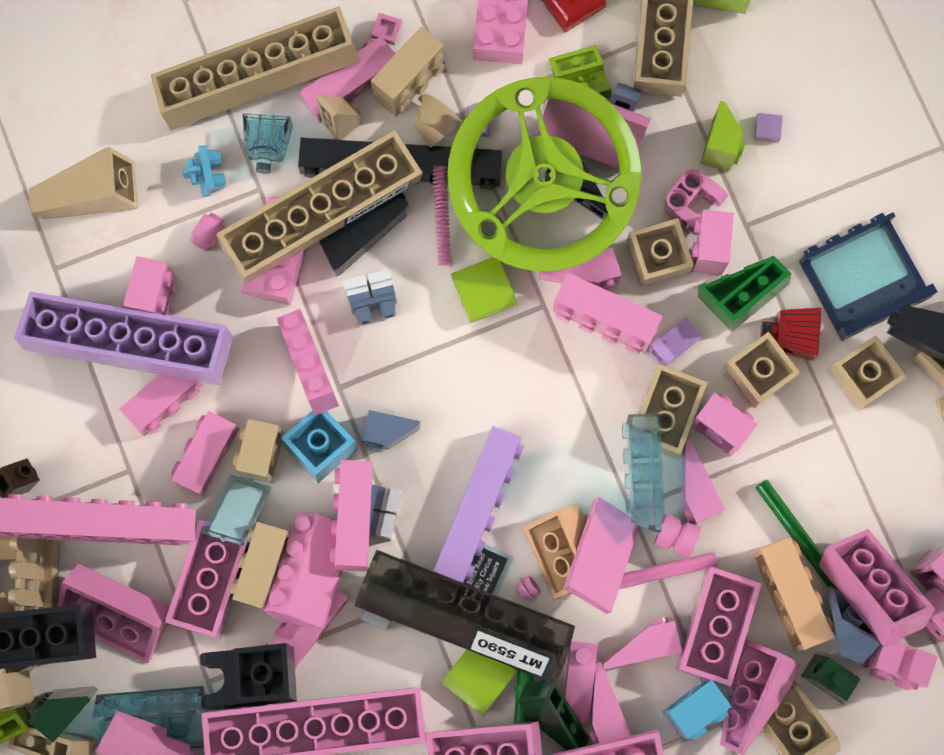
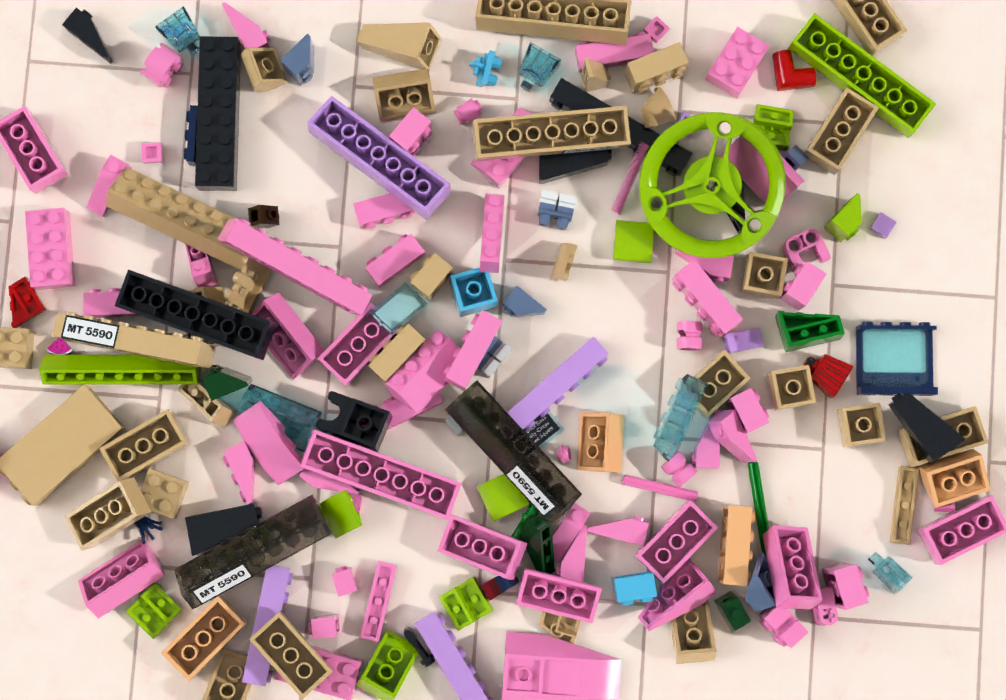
camera: 20 degrees right, 5 degrees up
bright pink tile [564,497,640,614] -> none
none -> tan slope [372,68,436,121]
none -> tan slope [550,243,578,281]
none -> bright pink wheel [677,321,702,350]
none -> bright pink slope [708,410,757,462]

